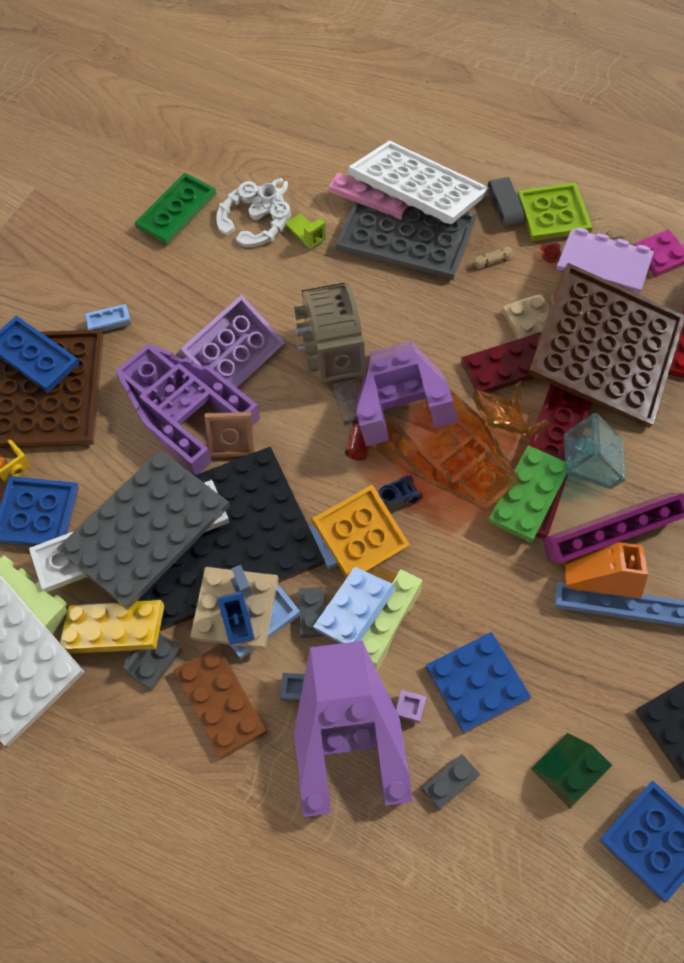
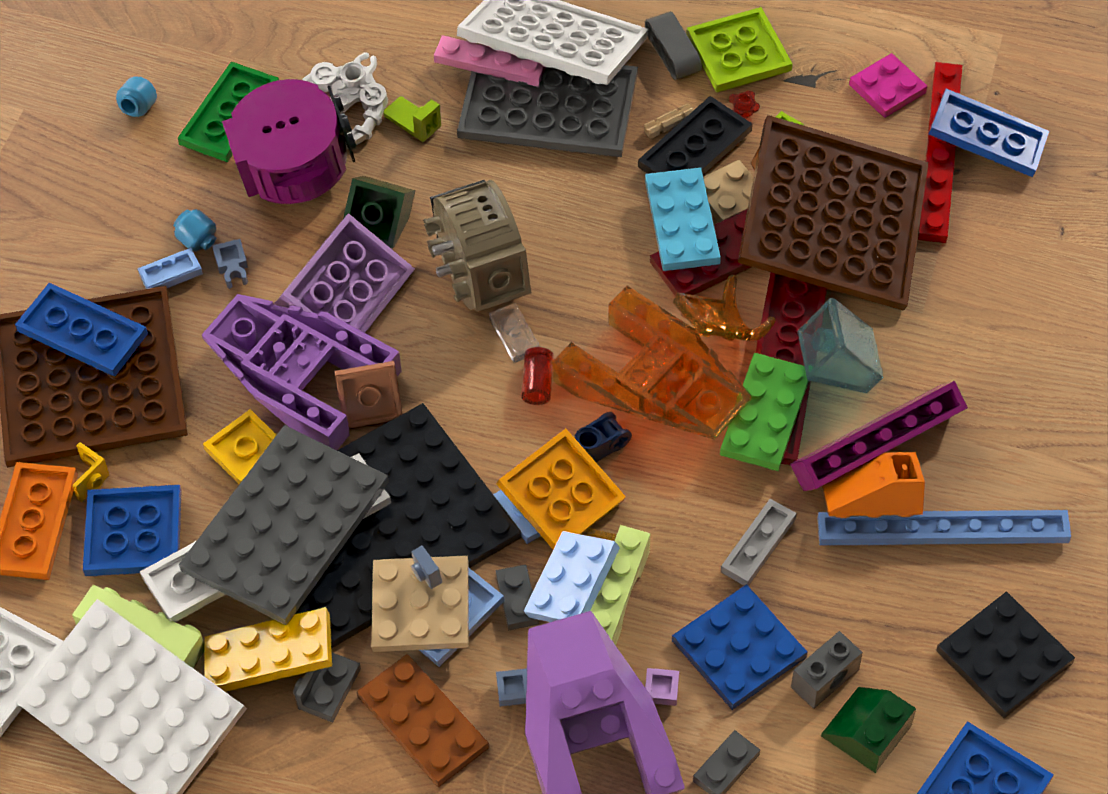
camera: 10 degrees left, 5 degrees down
blue slope [217,592,255,645] -> none
medium lavender wedge [357,341,458,446] -> none
lavender slope [556,228,654,294] -> none
none -> dark azure head [116,76,157,117]
none -> dark azure head [173,209,216,252]
none -> yellow plate [203,409,277,484]
none -> sand blue plate [212,239,248,289]
none -> magenta piece [222,79,357,204]
none -> dark green slope [343,176,416,248]
none -> black plate [638,96,753,175]
none -> medium azure plate [645,168,721,271]
none -> light grey plate [721,499,797,586]
none -> dark grey brick [791,631,863,709]

